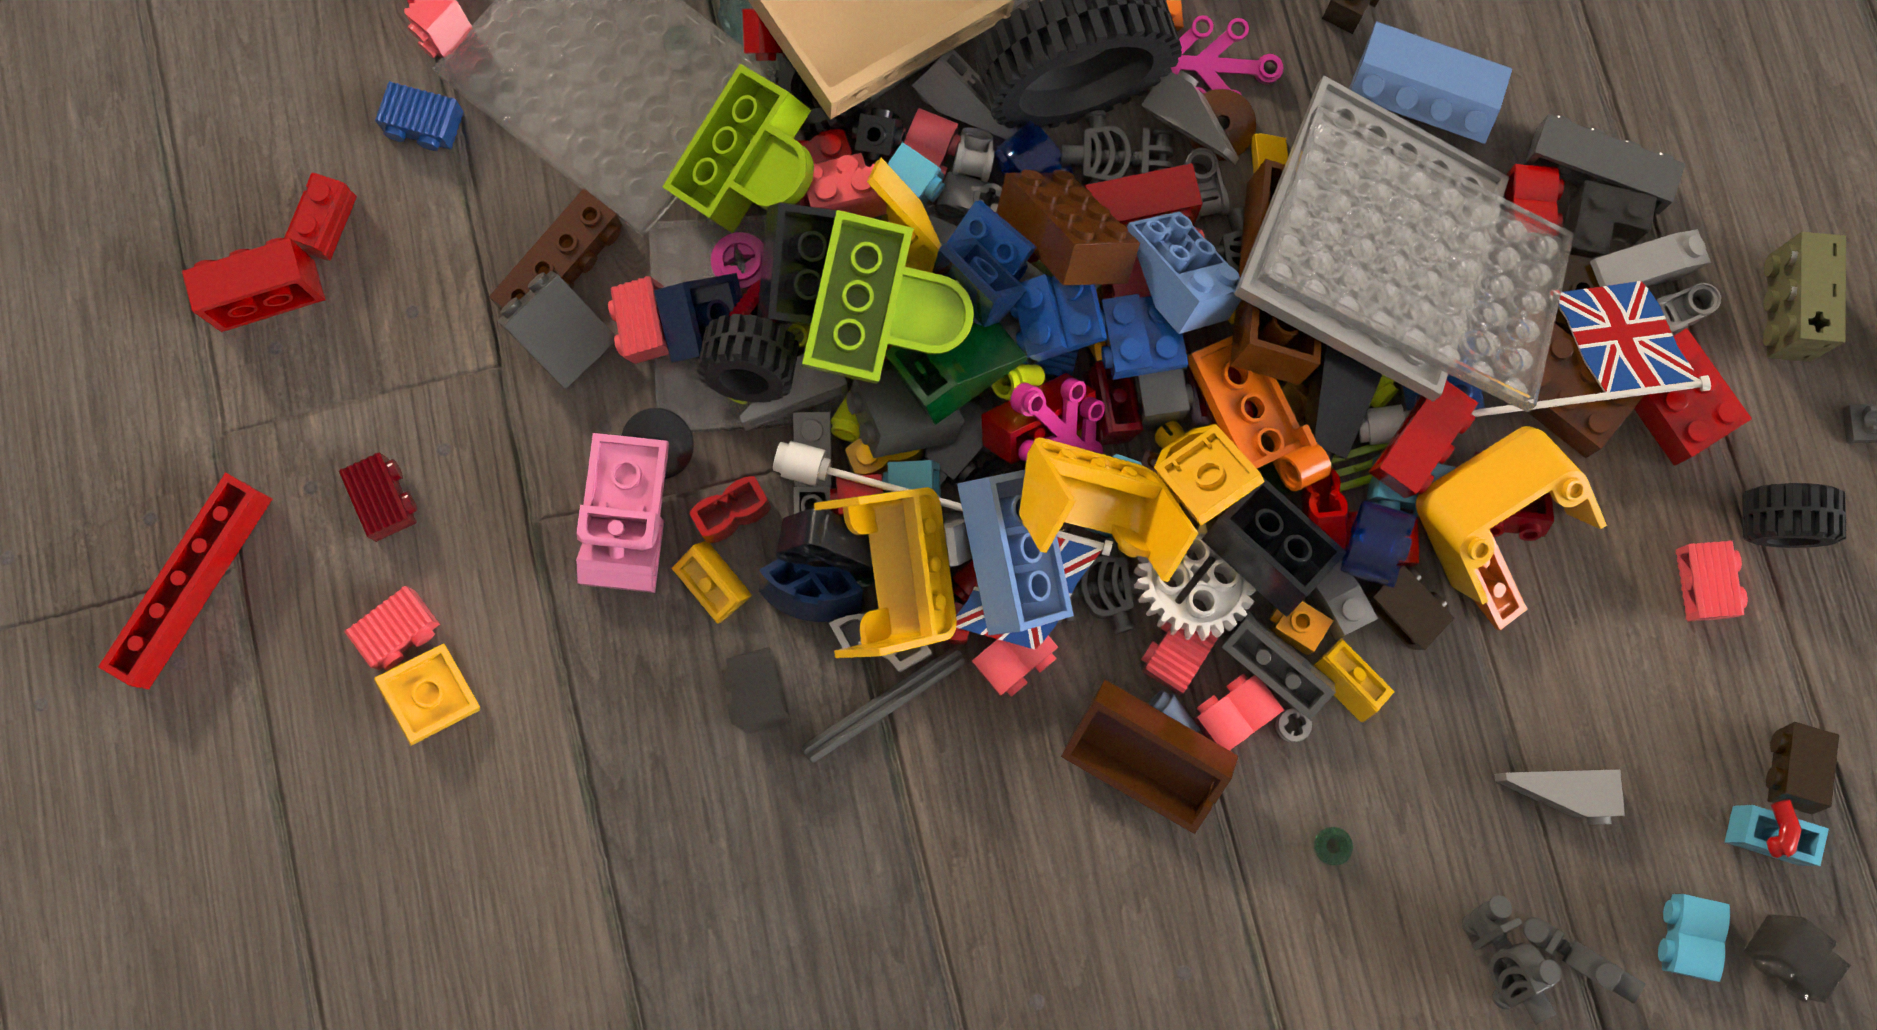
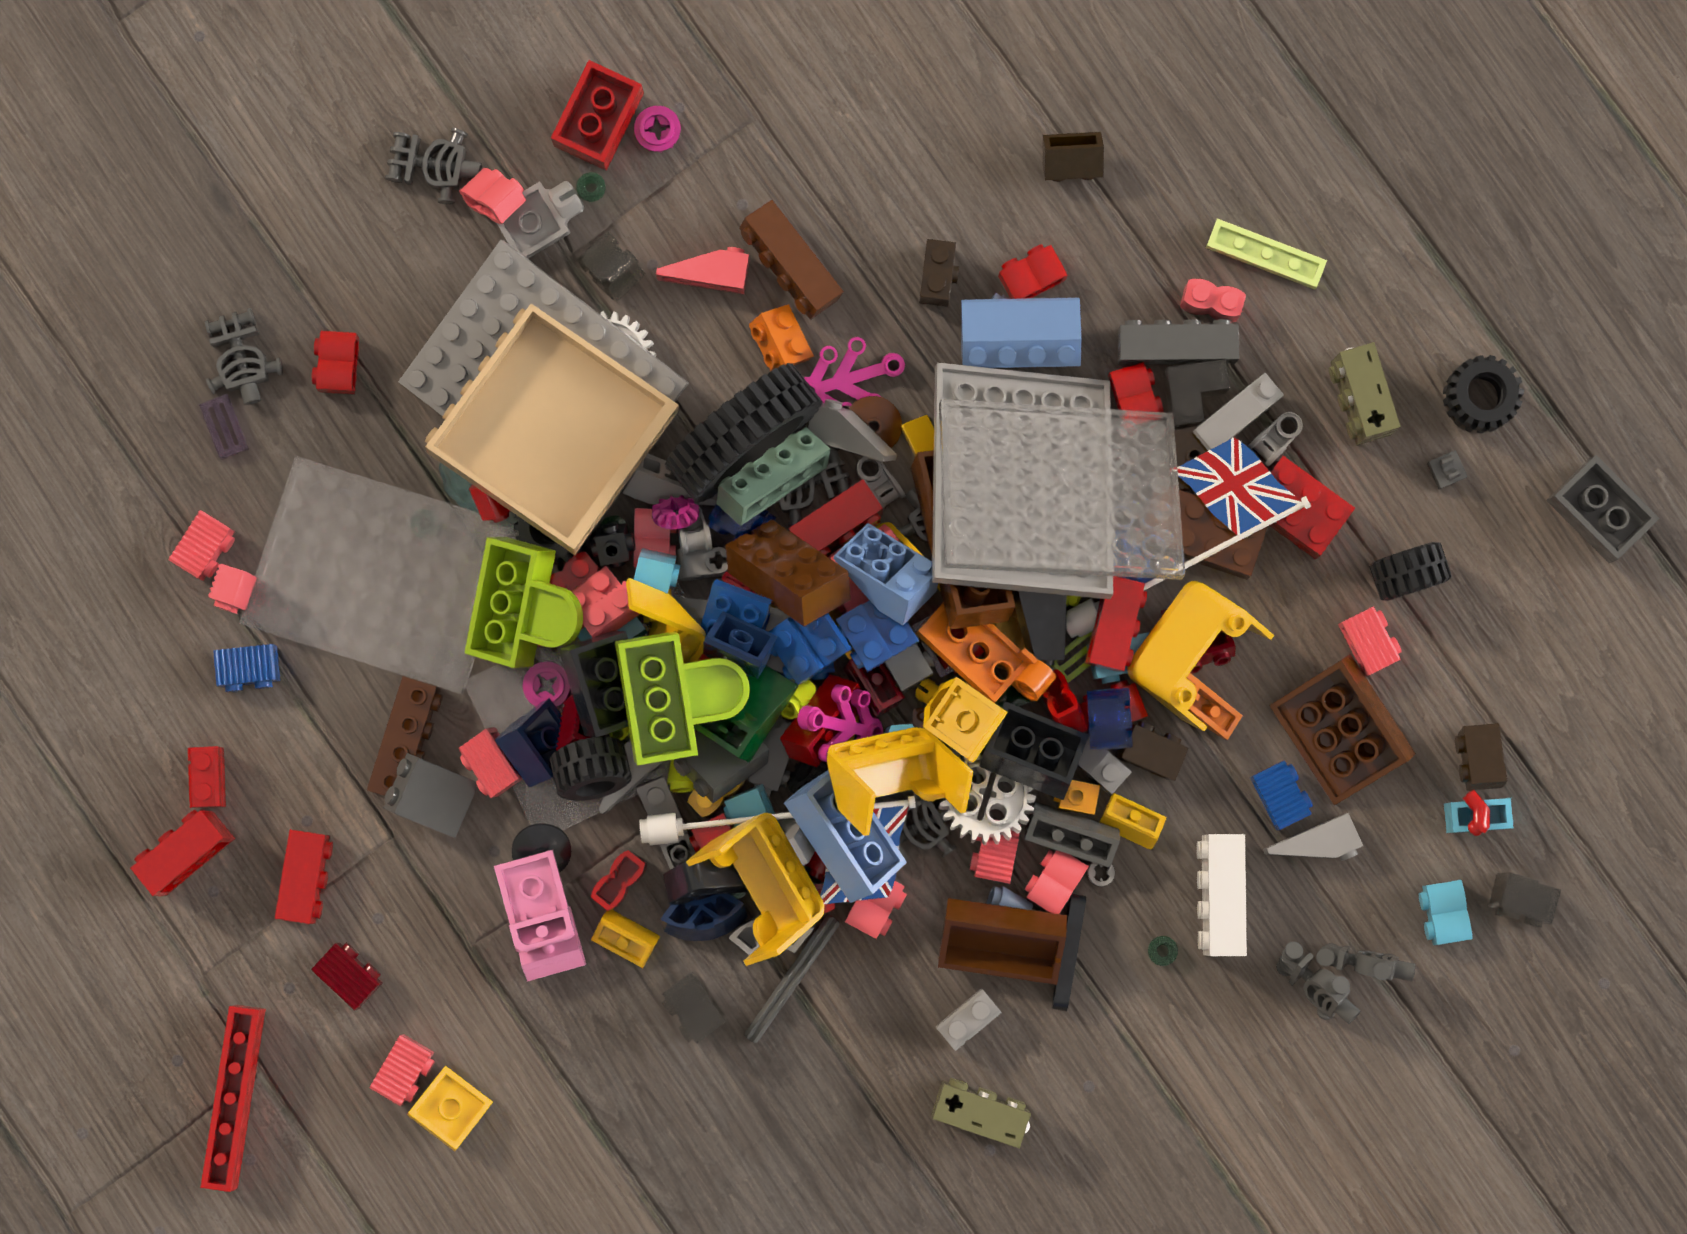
camera: 20 degrees left, 5 degrees up
none -> red brick [274,829,333,924]
none -> dark pink gear [652,495,699,529]
none -> sand green brick [716,427,831,526]
none -> olive piece [931,1077,1031,1149]
none -> light grey brick [935,988,1002,1051]
none -> red brick [998,244,1068,299]
none -> black beam [1052,894,1086,1012]
none -> coral brick [1180,279,1246,322]
none -> white piece [1197,834,1247,956]
none -> yellowish green plate [1206,219,1327,289]
none -> blue brick [1250,761,1313,831]
none -> reddish brown slope [1269,654,1416,806]

